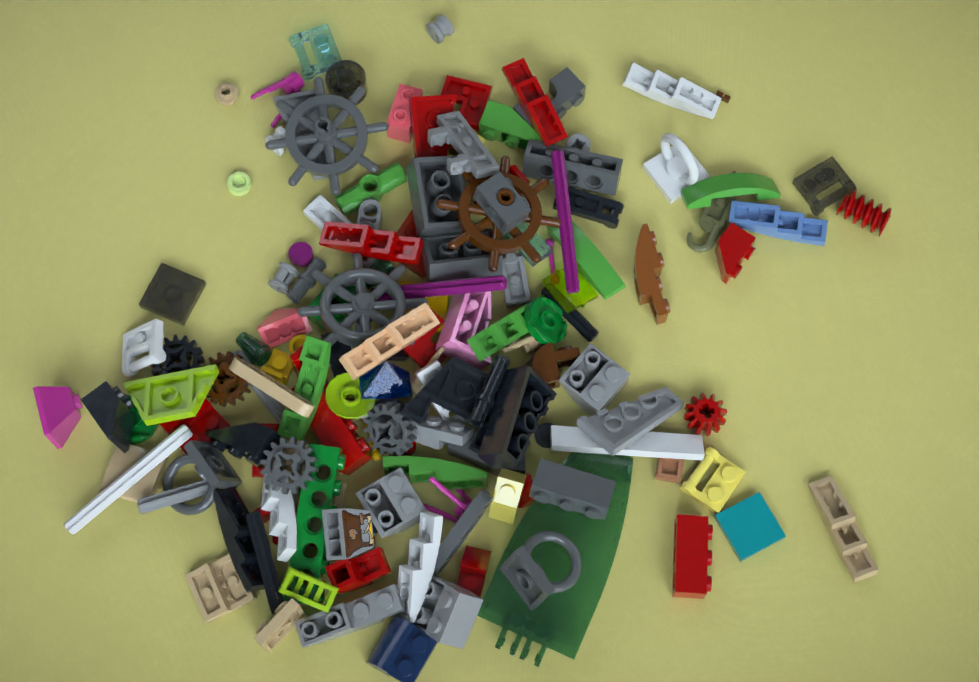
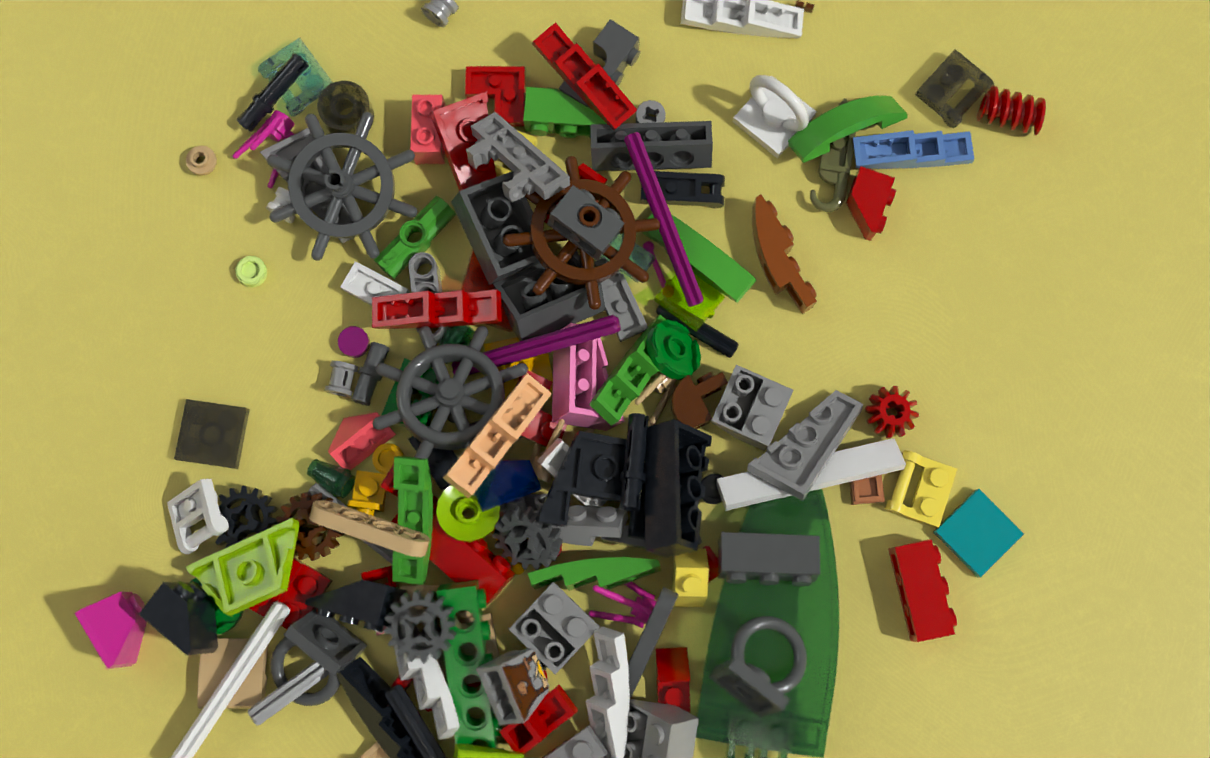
camera: 15 degrees left, 10 degrees up
tan slope [808,475,879,583] -> none
none -> black pin [236,52,309,132]

